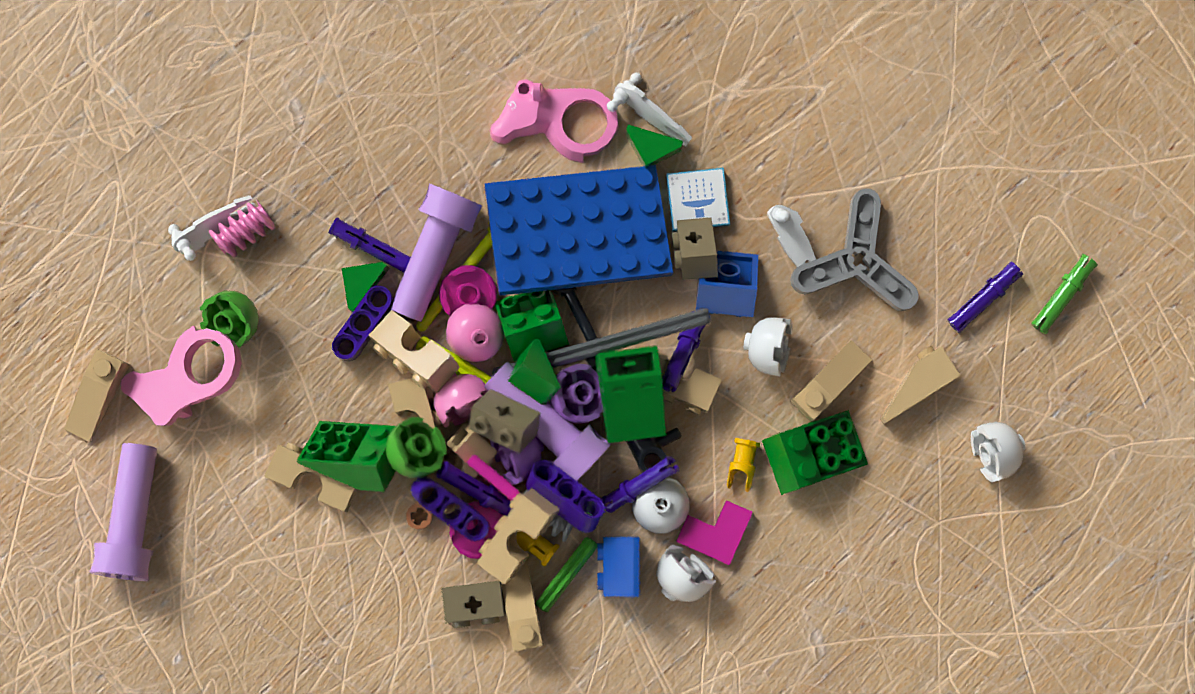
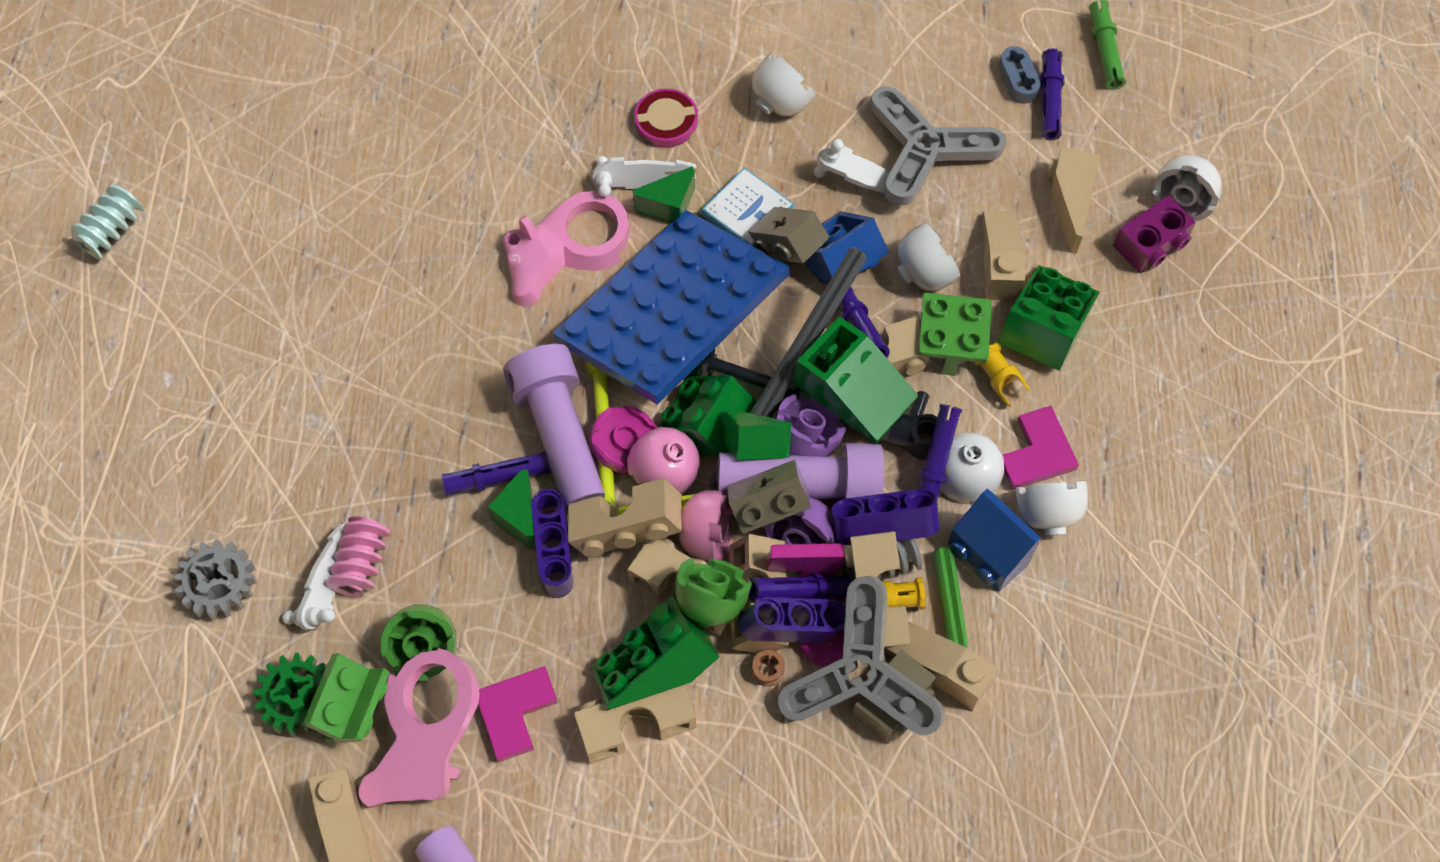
camera: 45 degrees left, 20 degrees down
none -> light grey gear [173,539,257,620]
none -> green gear [252,652,326,736]
none -> bright green bracket [303,653,389,743]
none -> dark pink tile [479,666,558,763]
none -> tile [635,89,698,147]
none -> white cylinder [752,53,816,116]
none -> light grey piece [778,575,945,735]
none -> bright green bracket [919,293,992,376]
none -> sand blue beam [999,46,1040,104]
none -> magenta brick [1113,195,1196,273]

